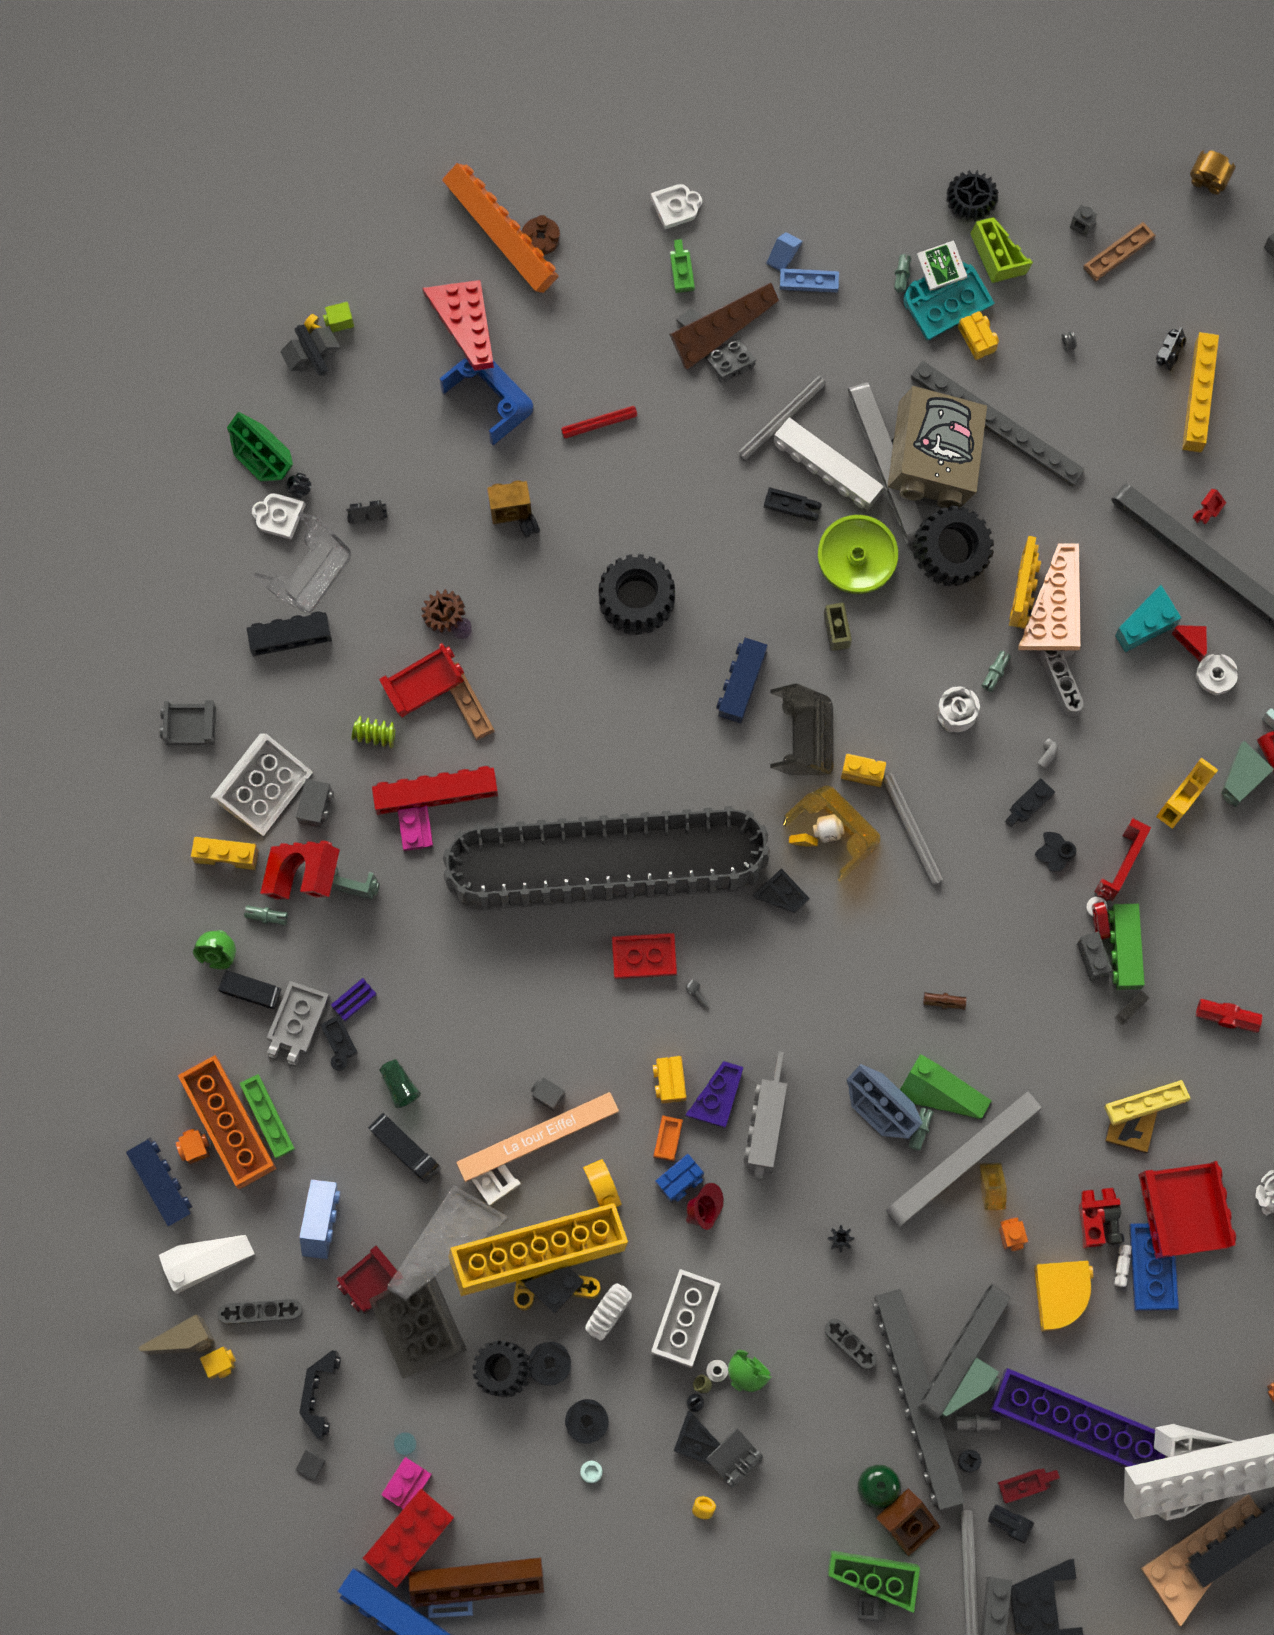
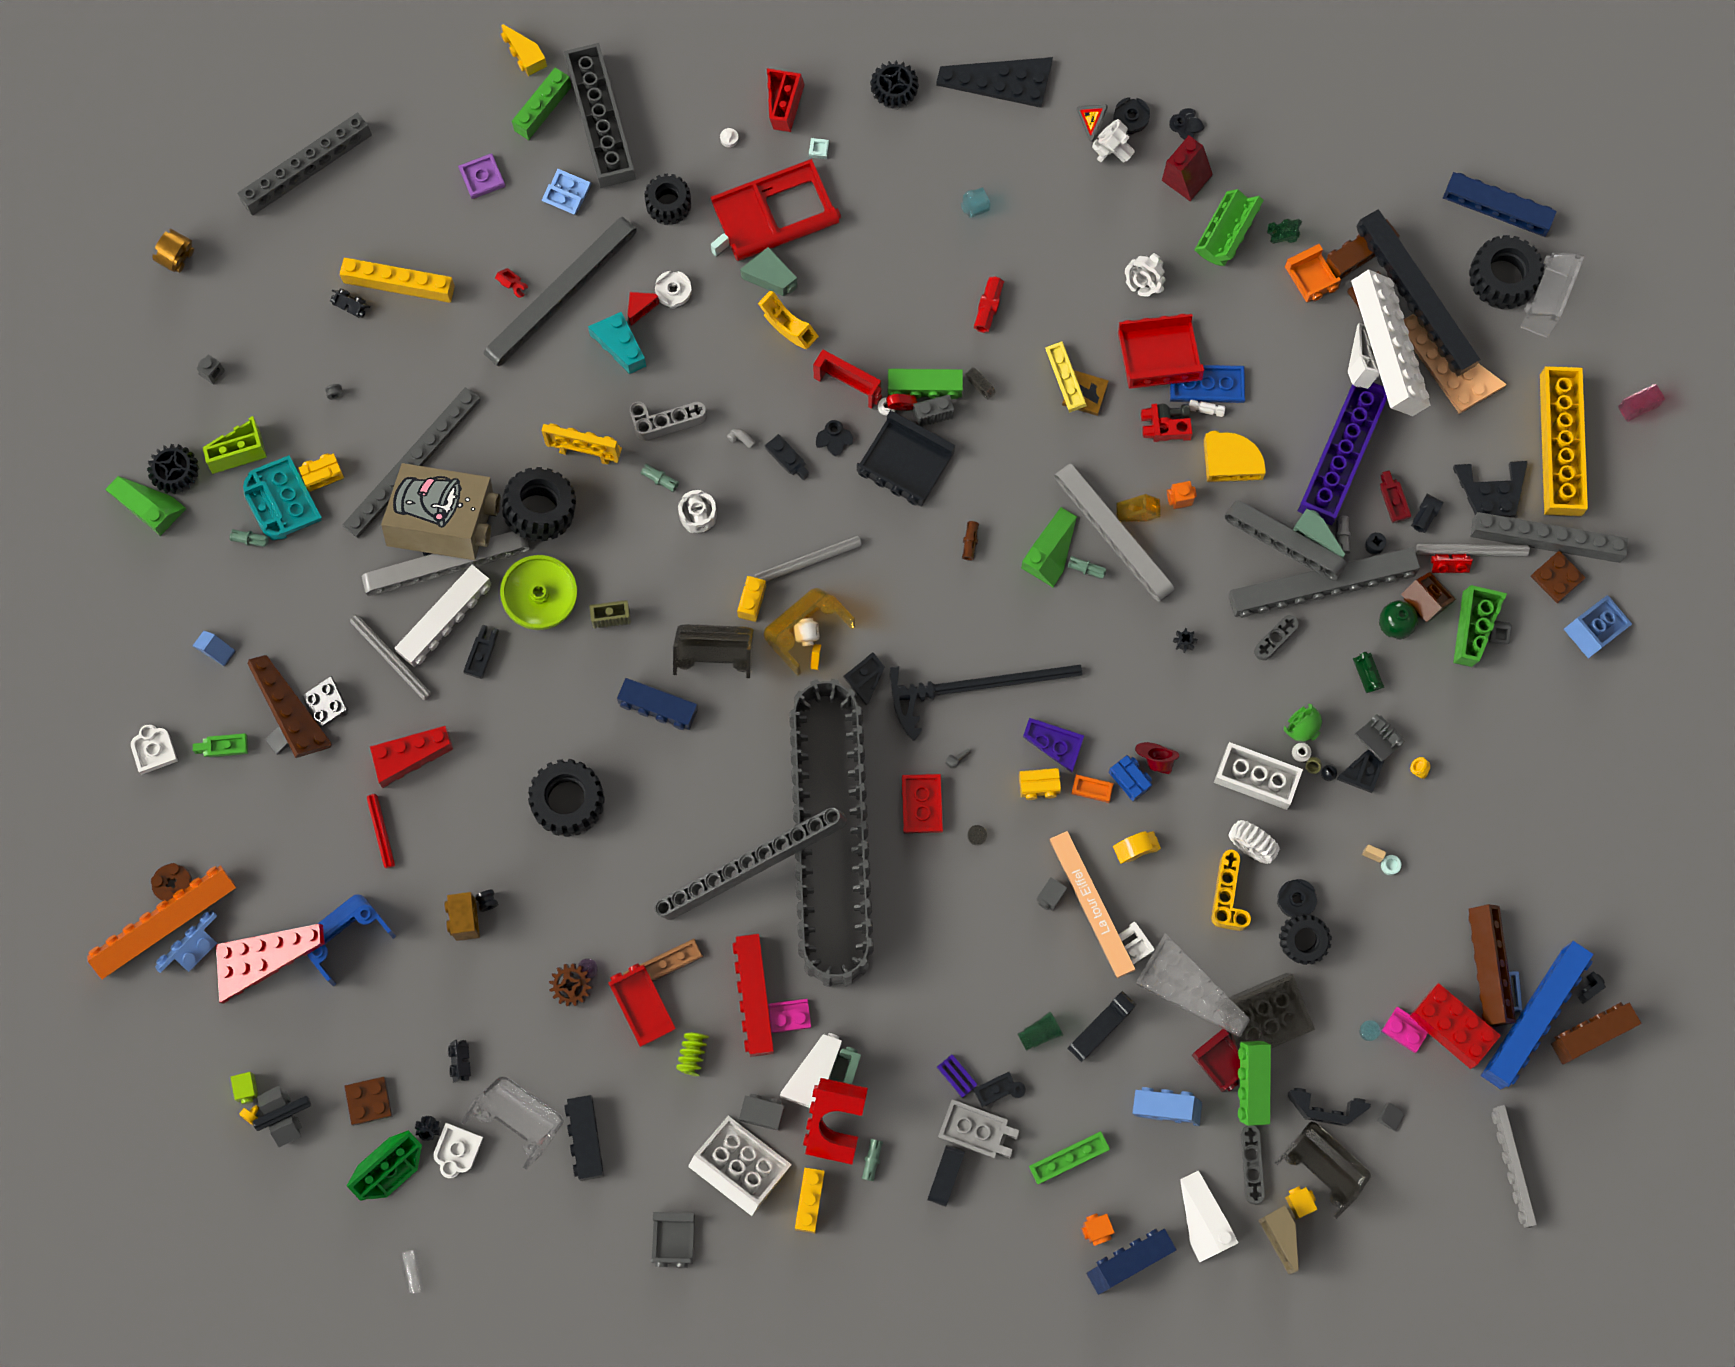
camera: 90 degrees left, 0 degrees up
orange brick [178,1055,277,1190] -> none
bright green cylinder [192,930,236,970] -> none
yellow brick [448,1203,628,1296] -> none
black wing [524,1266,584,1314] -> none
black plate [565,1399,609,1444] -> none
light grey piece [743,1051,787,1179] -> none
medium blue plate [780,269,839,293] -> none
sand blue wedge [846,1064,923,1139] -> none
tile [917,240,967,291] -> none
light nougat wing [1018,544,1080,650] -> none
medium nougat tile [1083,222,1156,282] -> none
none -> bright green wedge [105,476,186,536]
none -> medium blue bracket [155,910,217,973]
none -> reddish brown plate [345,1077,392,1126]
none -> red wedge [370,726,453,788]
none -> clear pin [402,1251,423,1294]
none -> dark grey beam [655,807,847,920]
none -> white slope [780,1033,842,1108]
none -> black panel [857,410,955,507]
none -> black piece [890,664,1083,741]
none -> clear smoke tile [967,825,987,845]
none -> bright green brick [1238,1041,1271,1126]
none -> clear smoke windscreen [1275,1121,1371,1219]
none -> dark green hinge [1353,652,1384,693]
none -> tan tile [1362,845,1386,863]
none -> red hinge [1431,554,1473,573]
none -> light grey plate [1491,1105,1537,1228]

